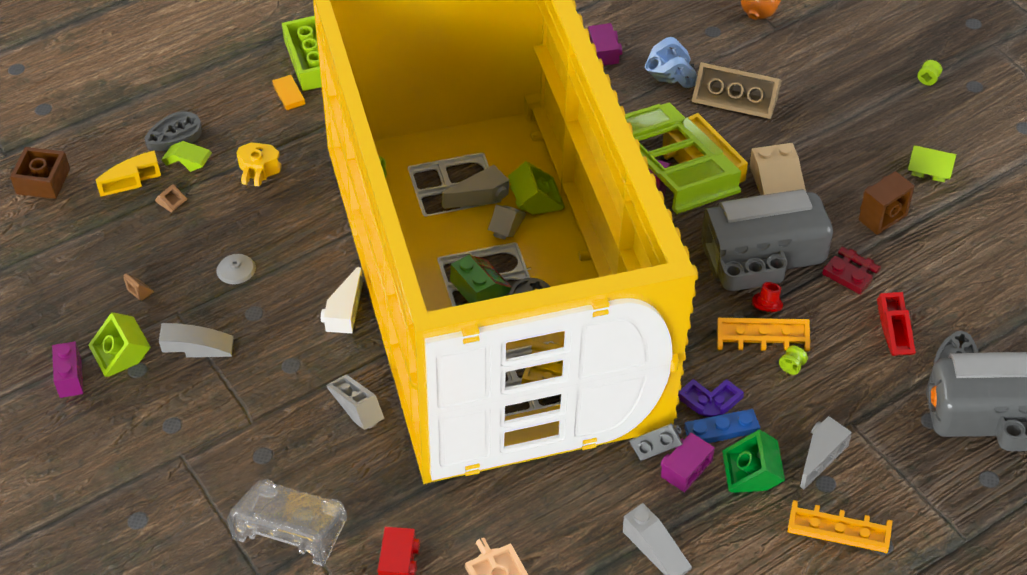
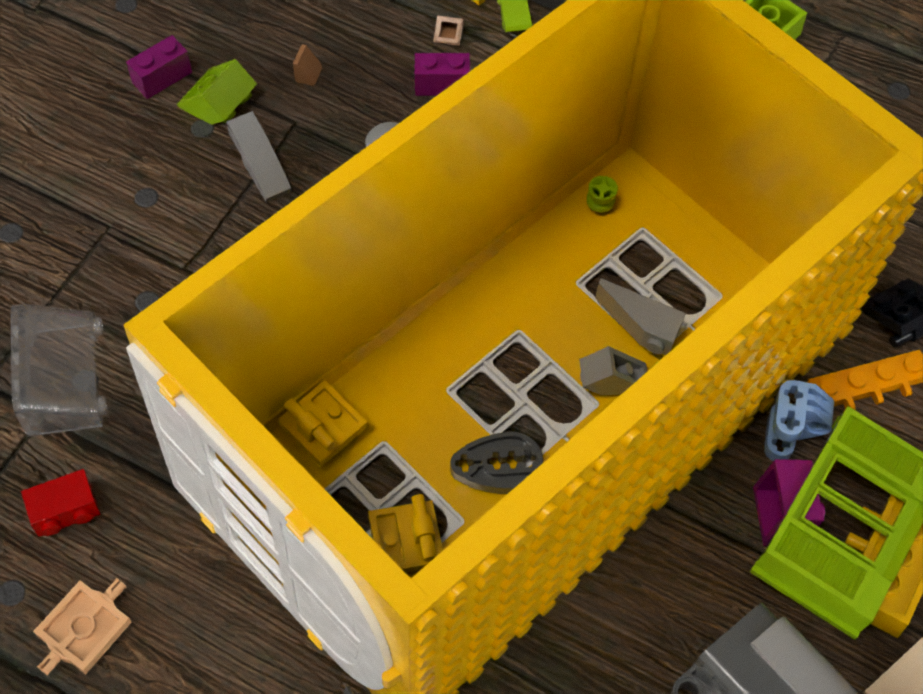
camera: 60 degrees right, 10 degrees up
bright green slope [450,255,512,303] -> none
none -> magenta brick [414,53,470,96]

